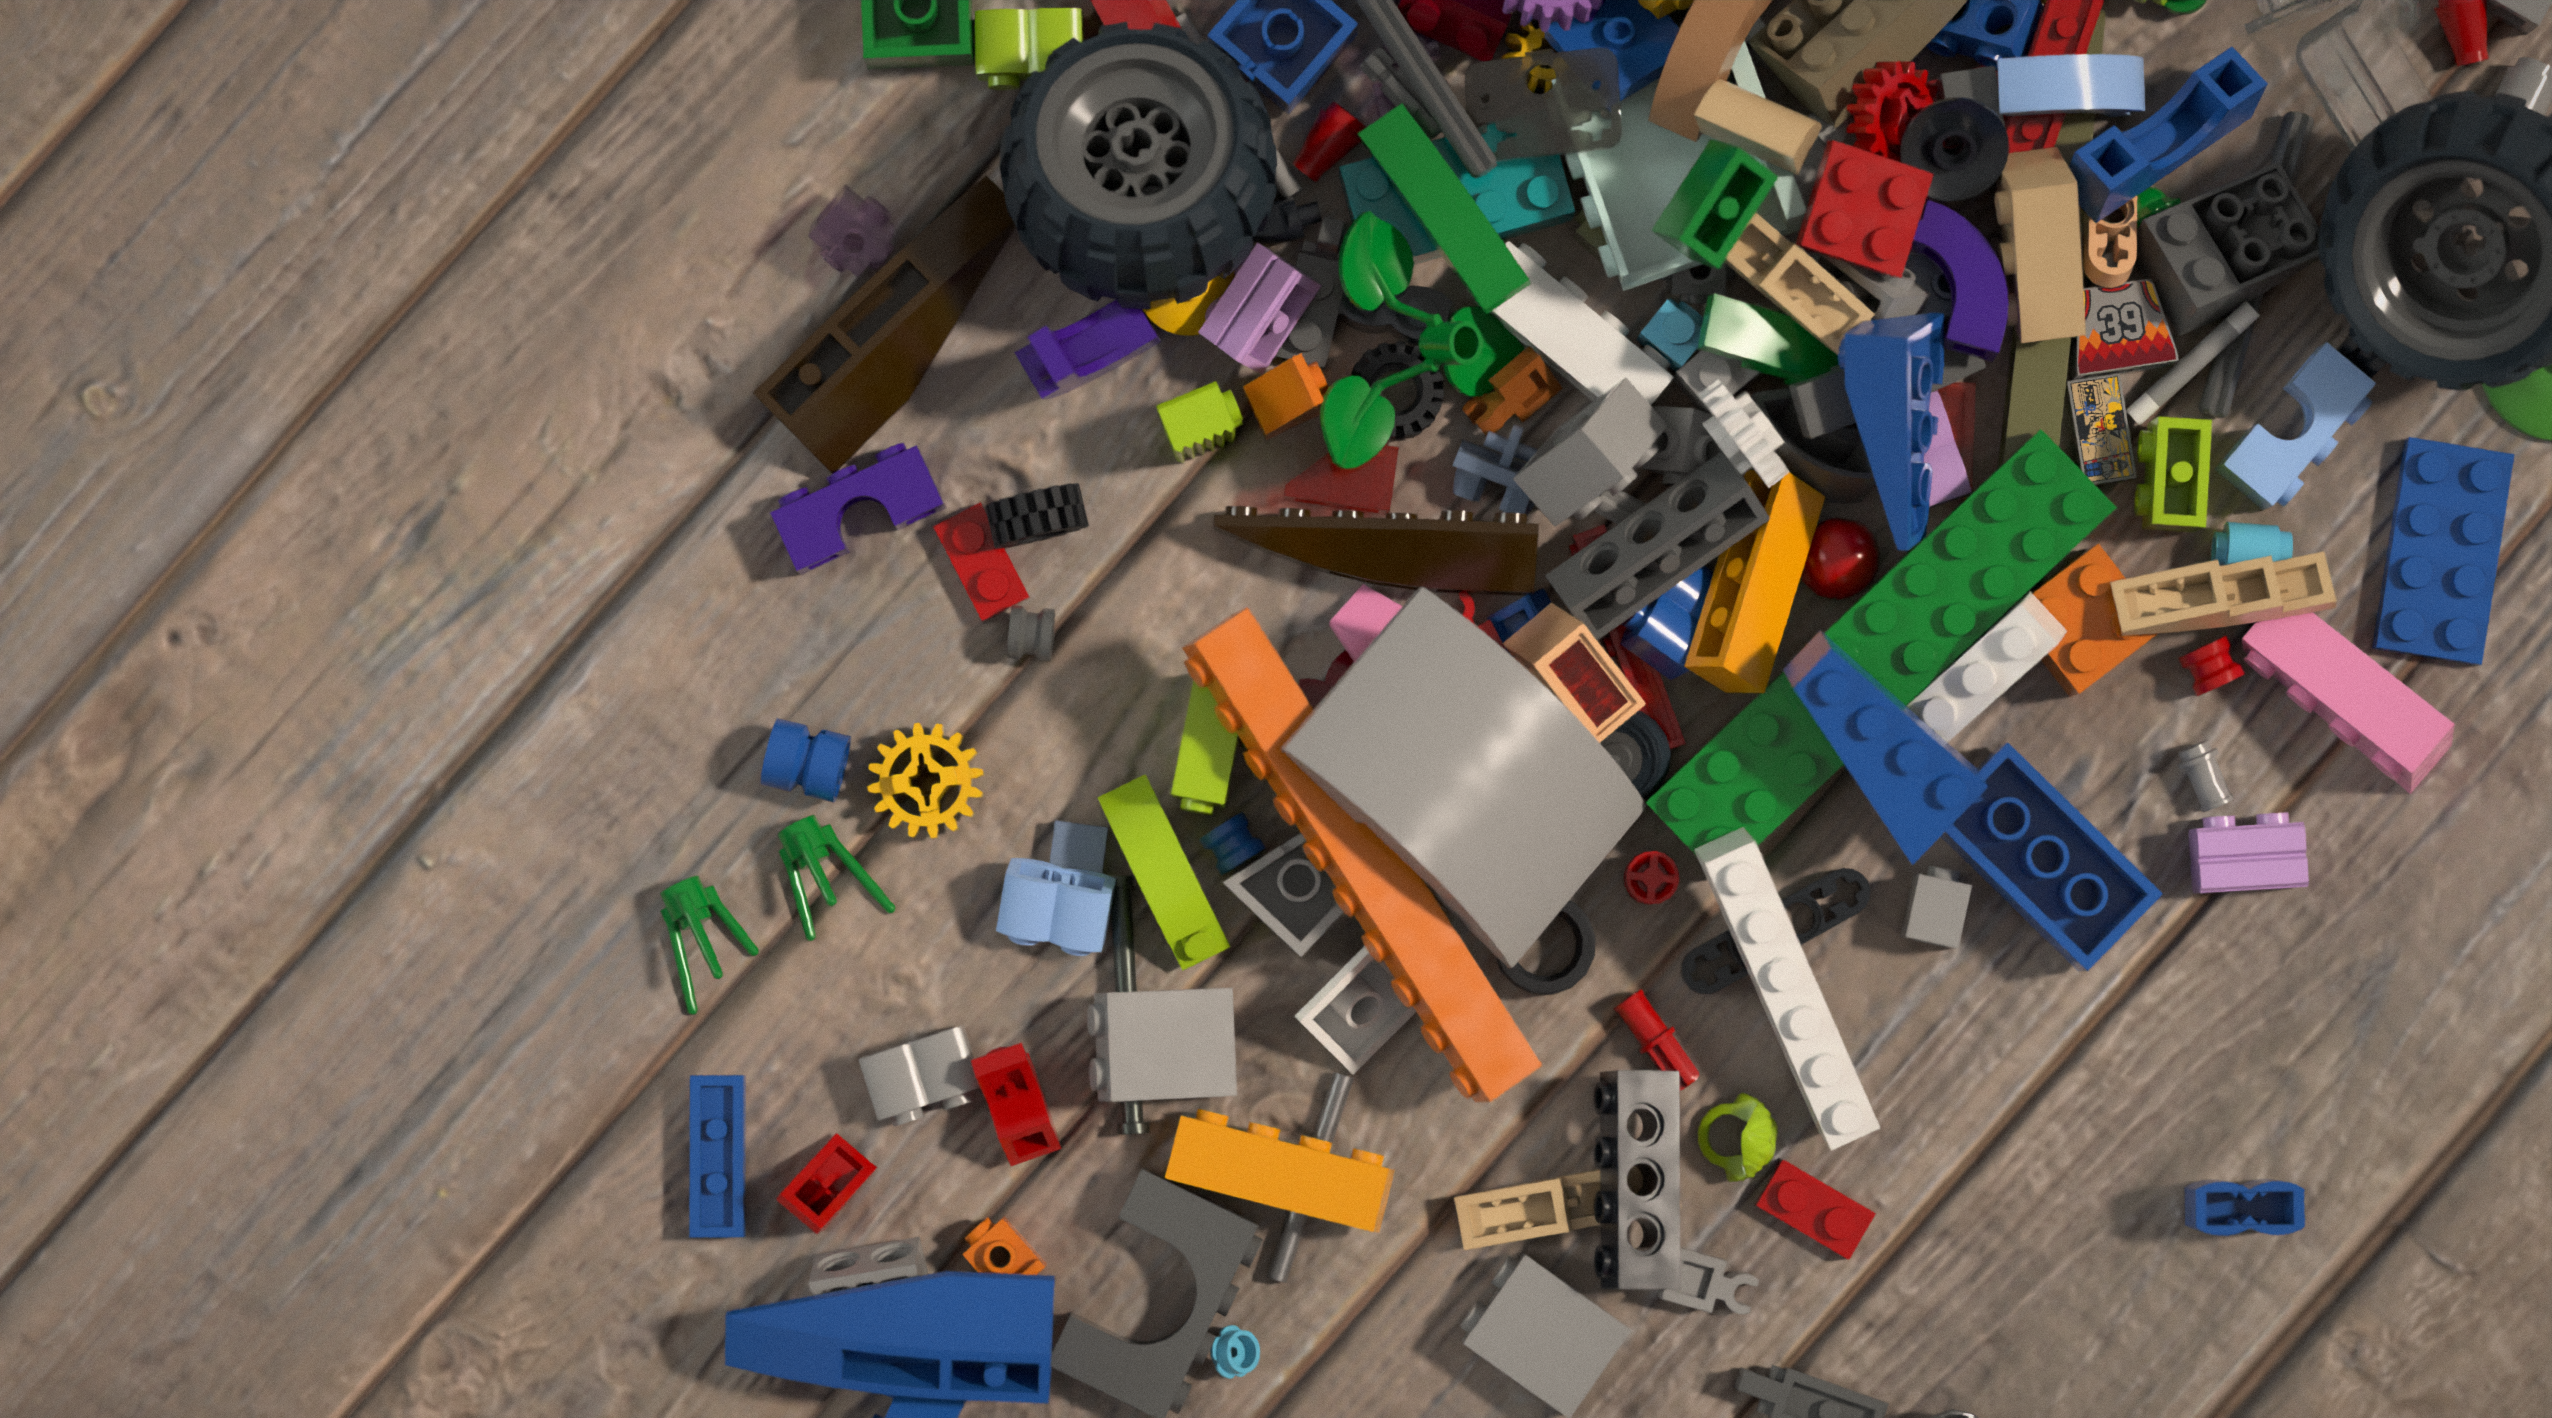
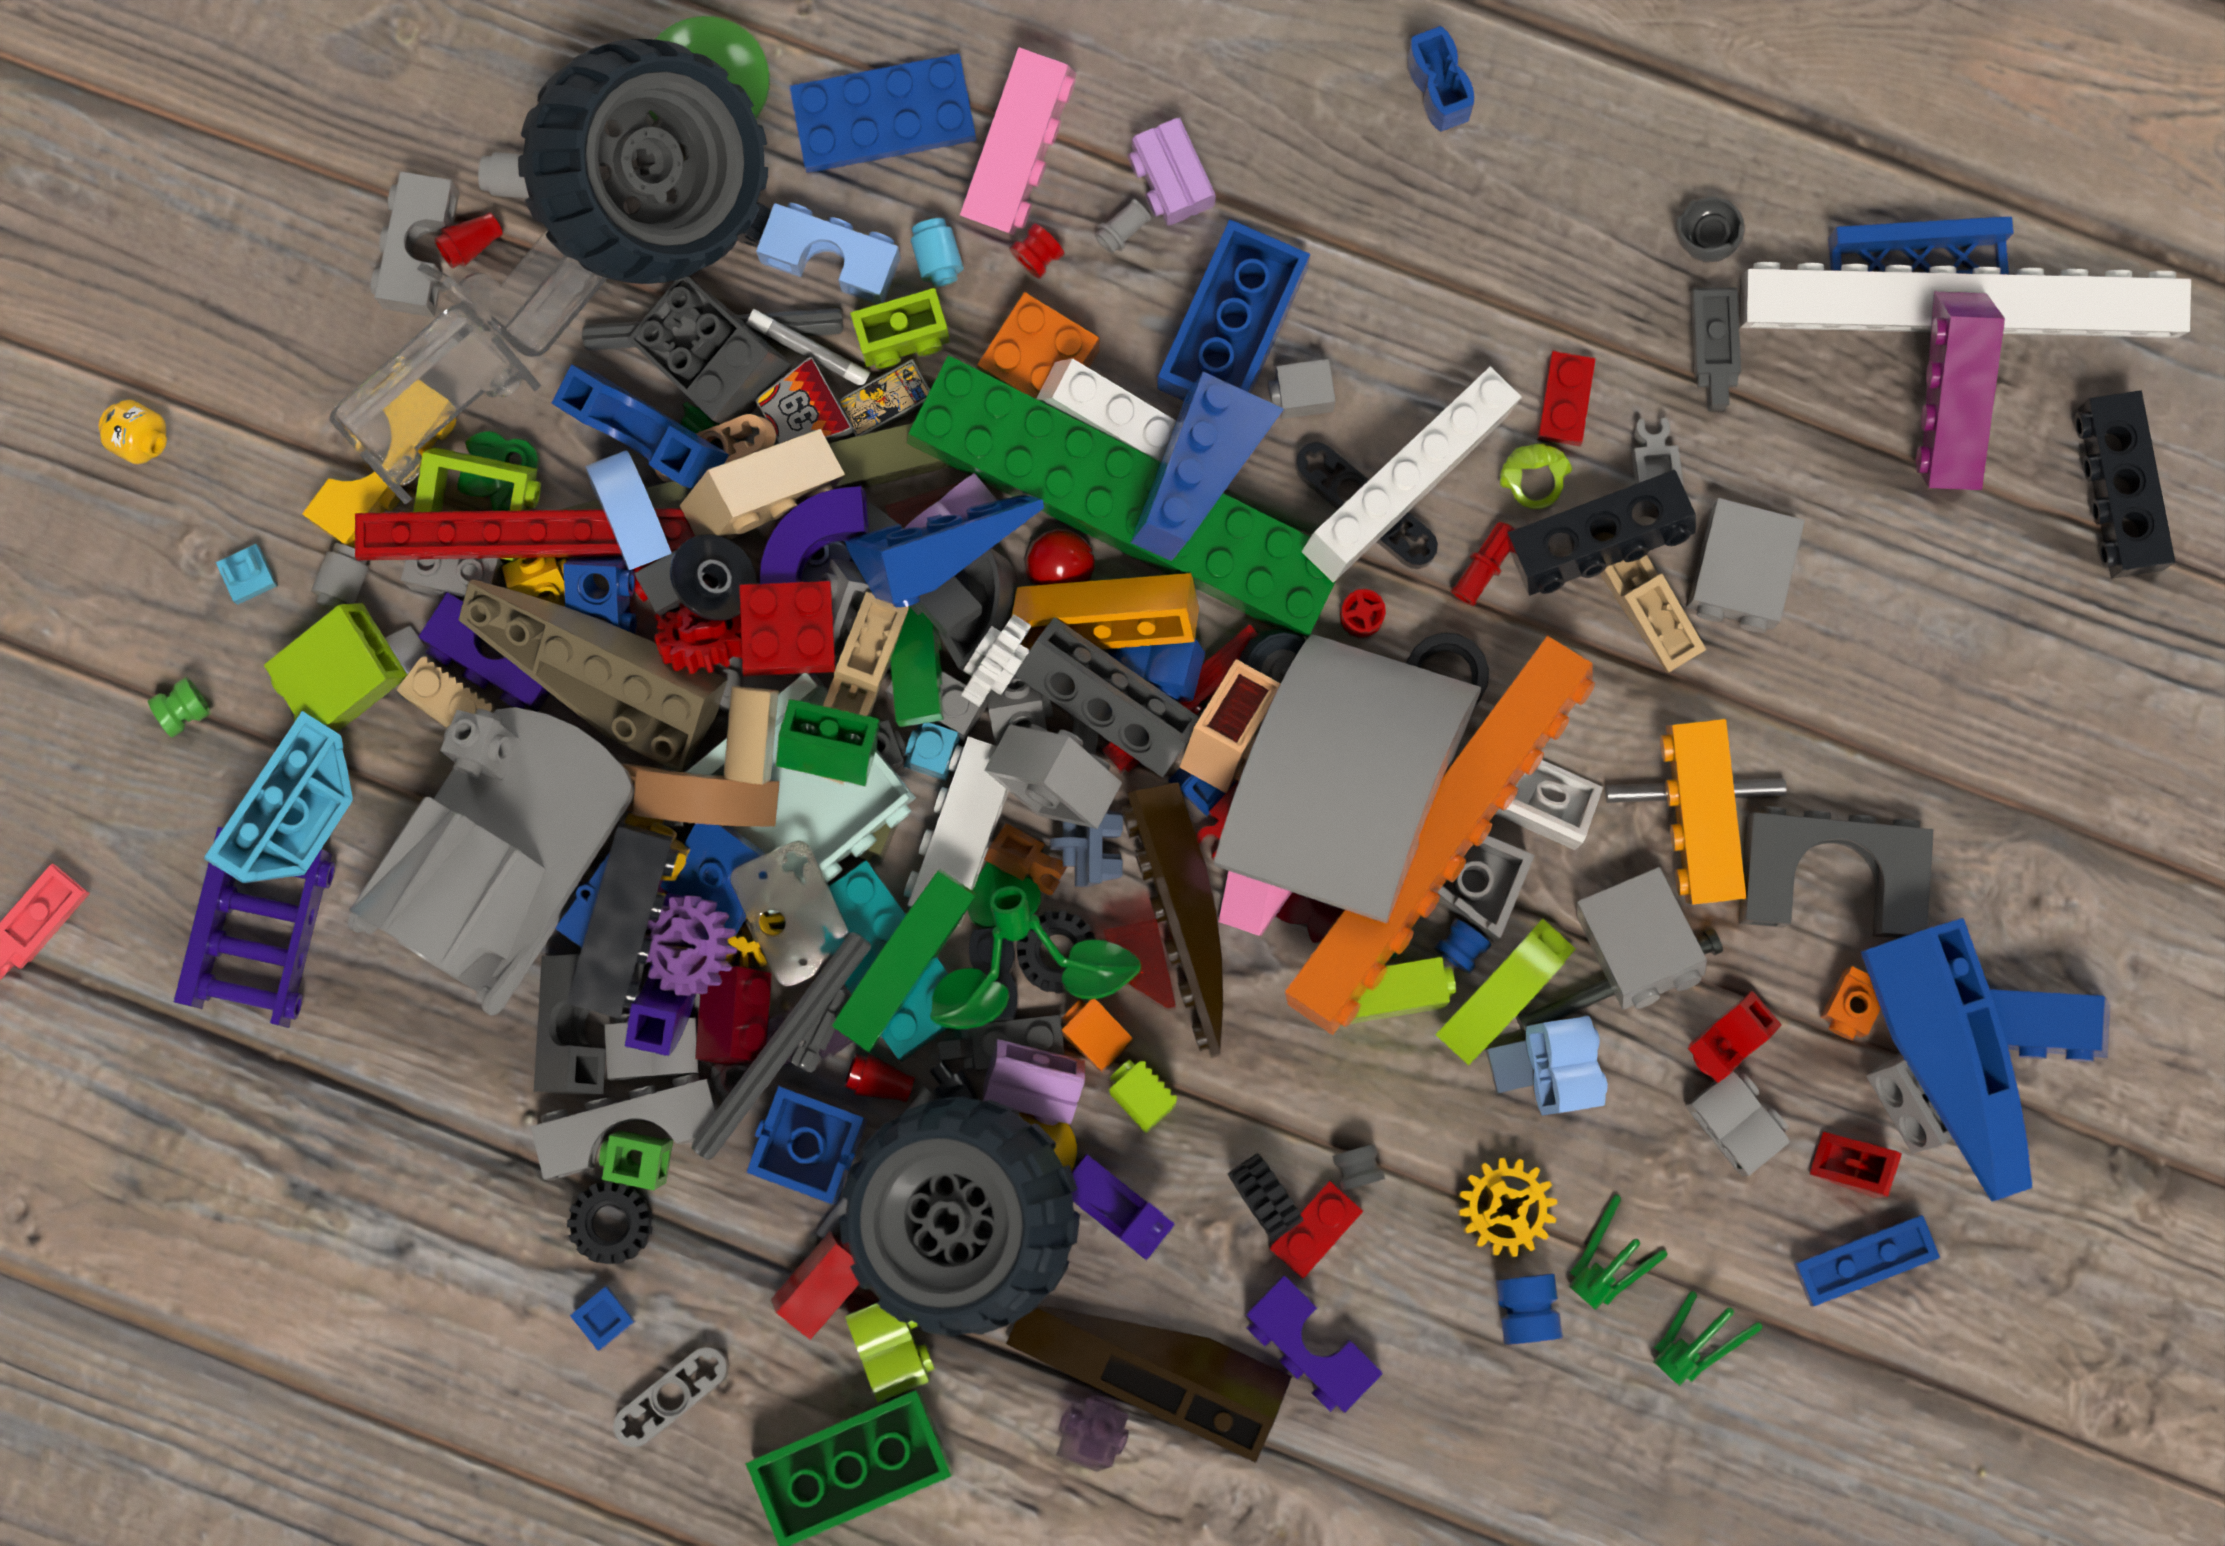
camera: 110 degrees left, 5 degrees down
medium azure plate [1210,1325,1260,1379] -> none
tan slope [2111,551,2337,636] -> none

